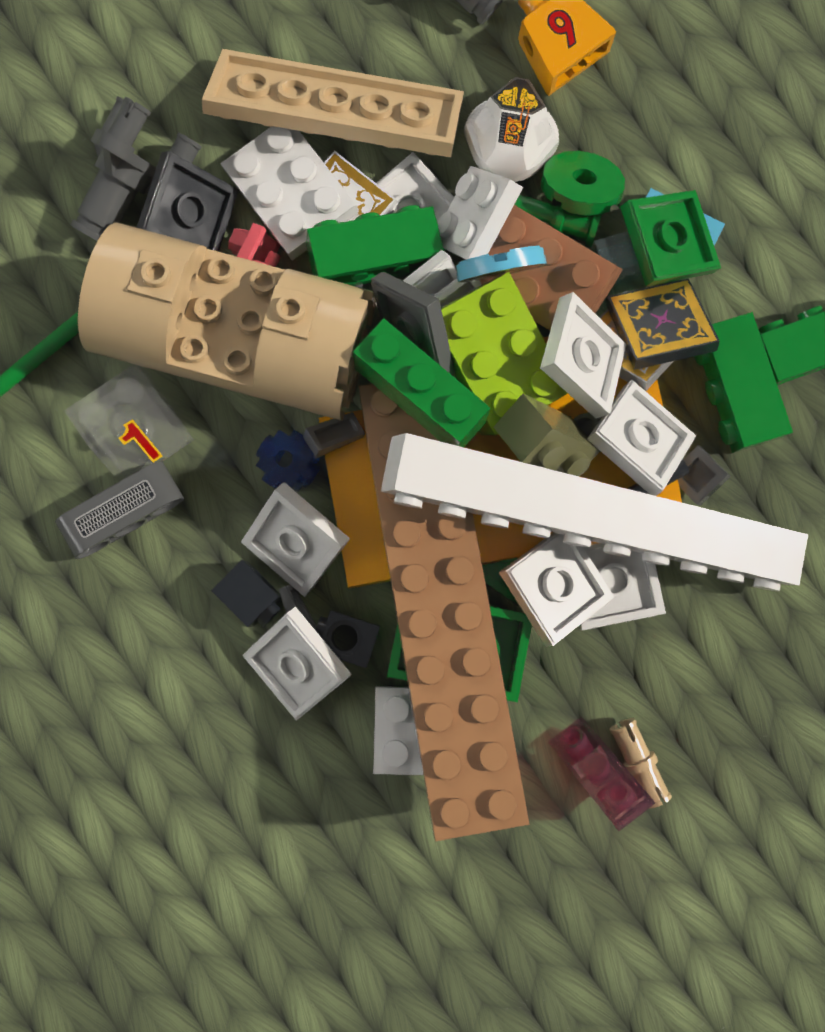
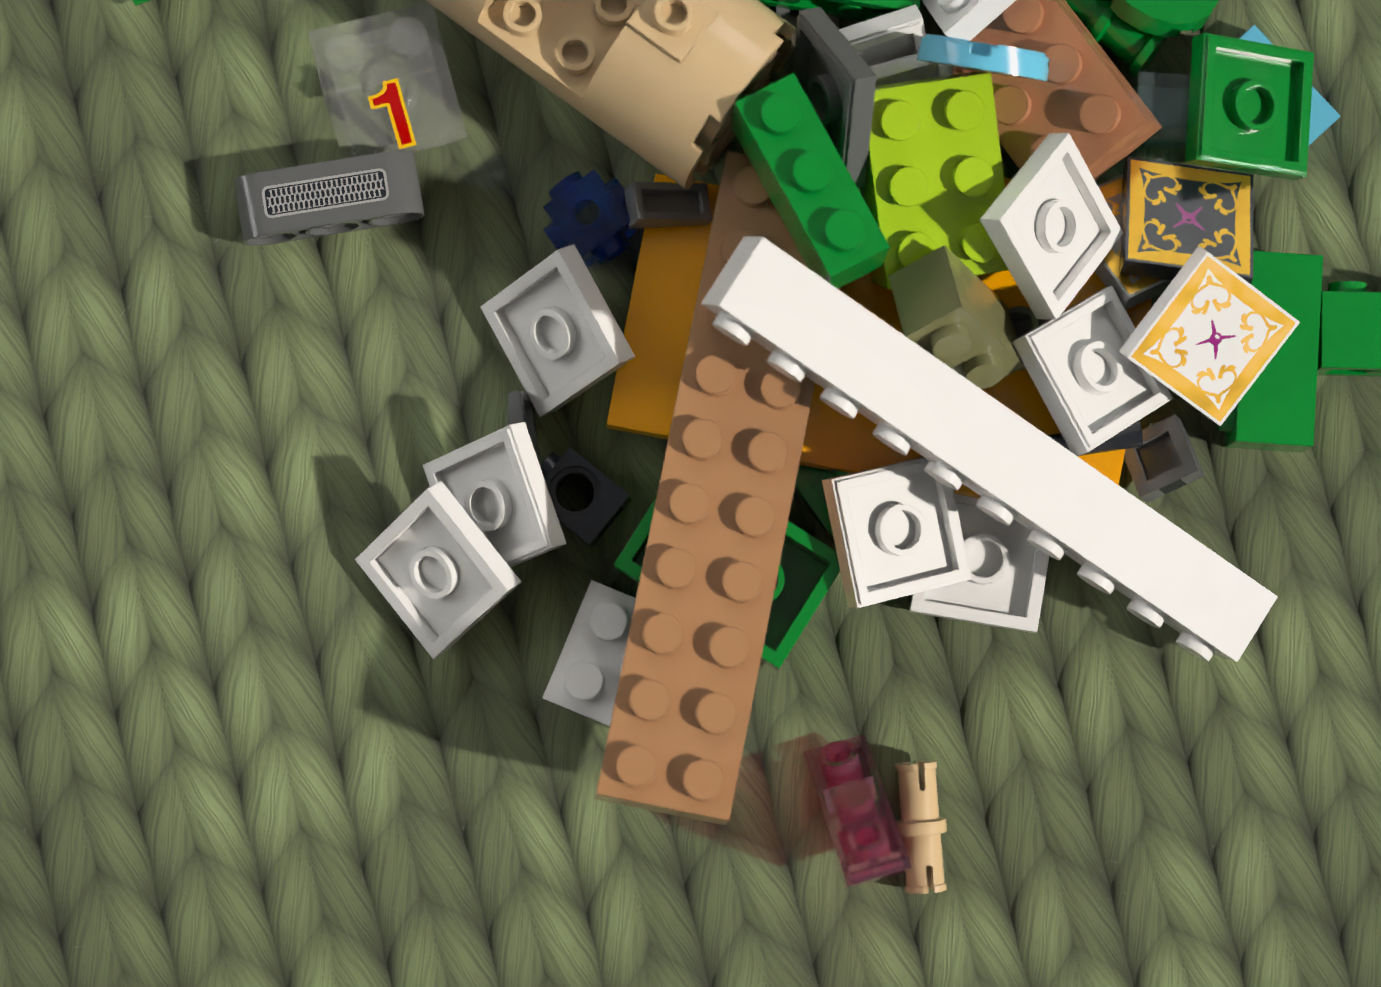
camera: 25 degrees right, 0 degrees up
black brick [211,560,282,627] -> none
none -> white plate [355,481,521,659]
none -> tile [1119,246,1300,426]

